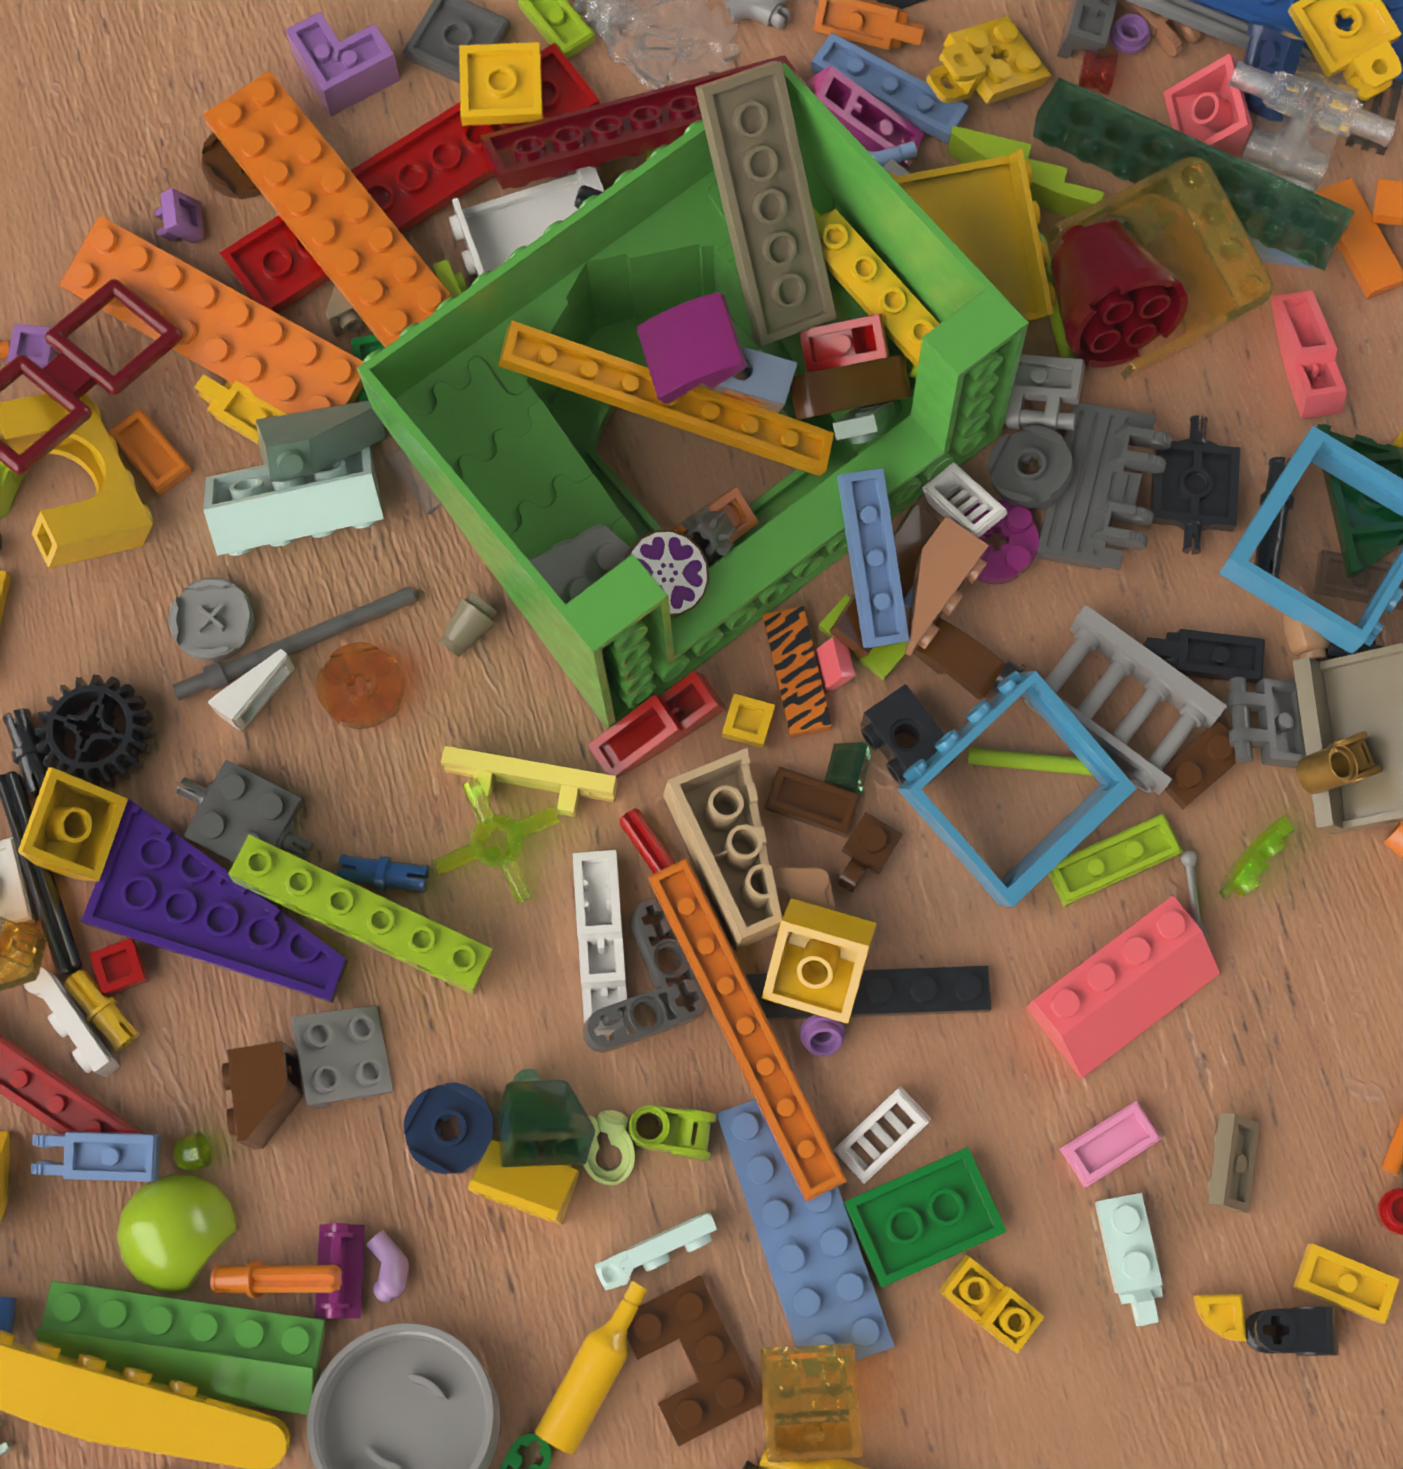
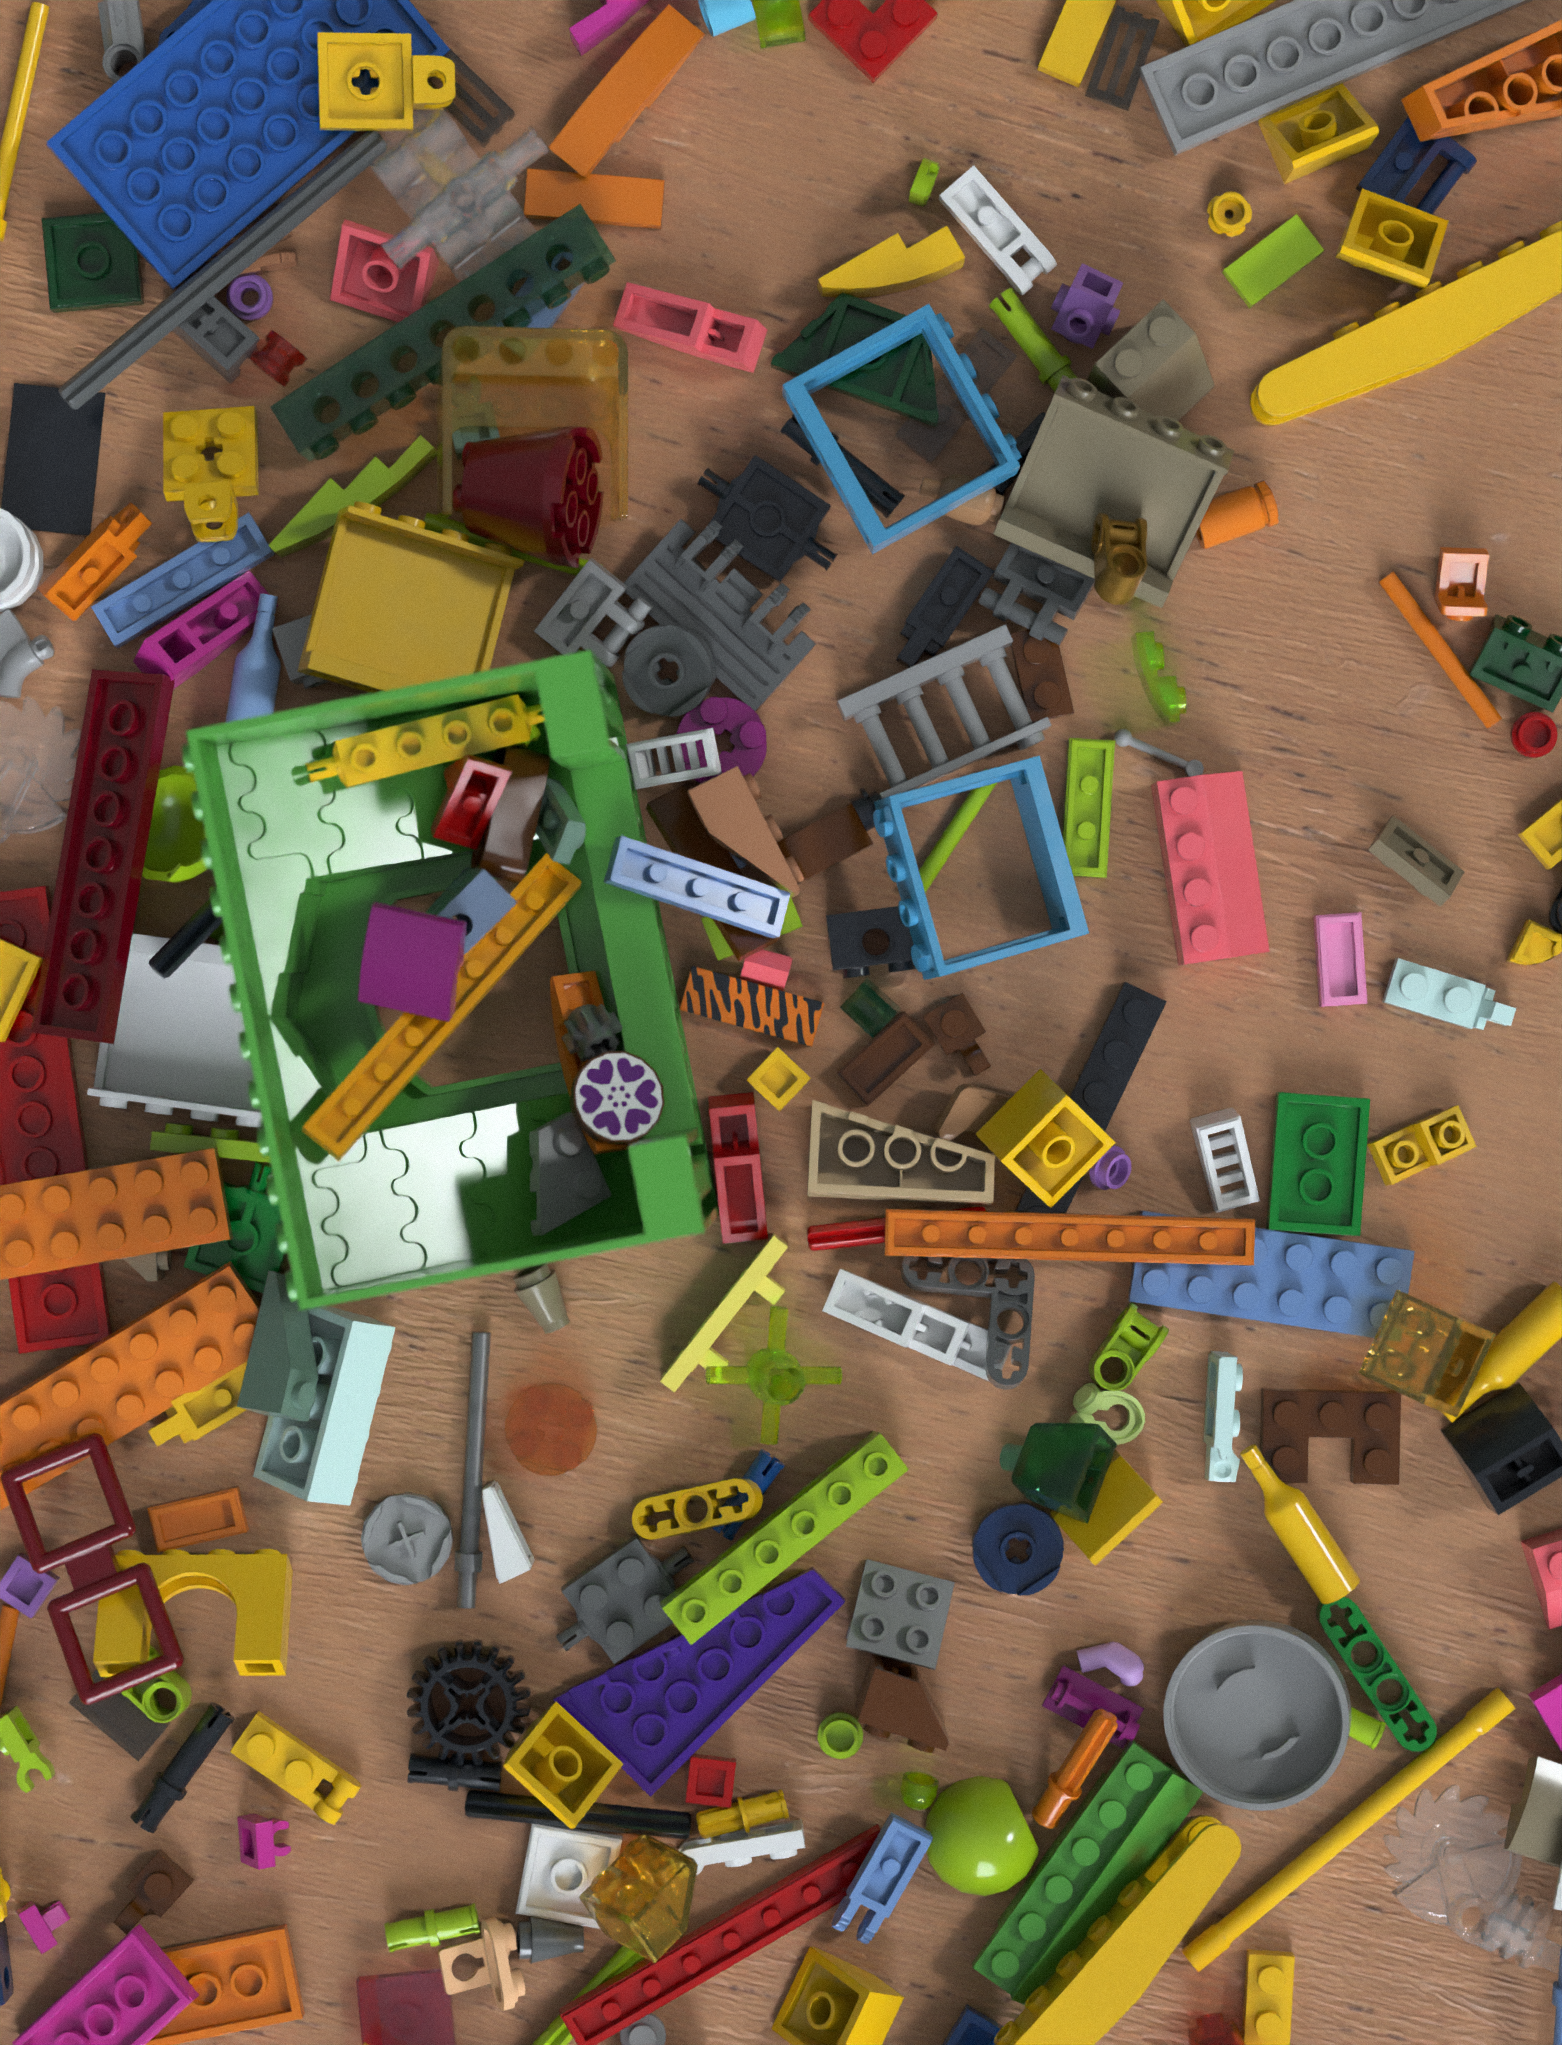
camera: 65 degrees left, 15 degrees up
dark tan plate [695,61,837,346] -> none
dark blue plate [1240,21,1304,122] -> none
none -> yellow beam [632,1478,763,1540]
none -> lime plate [817,1712,863,1759]

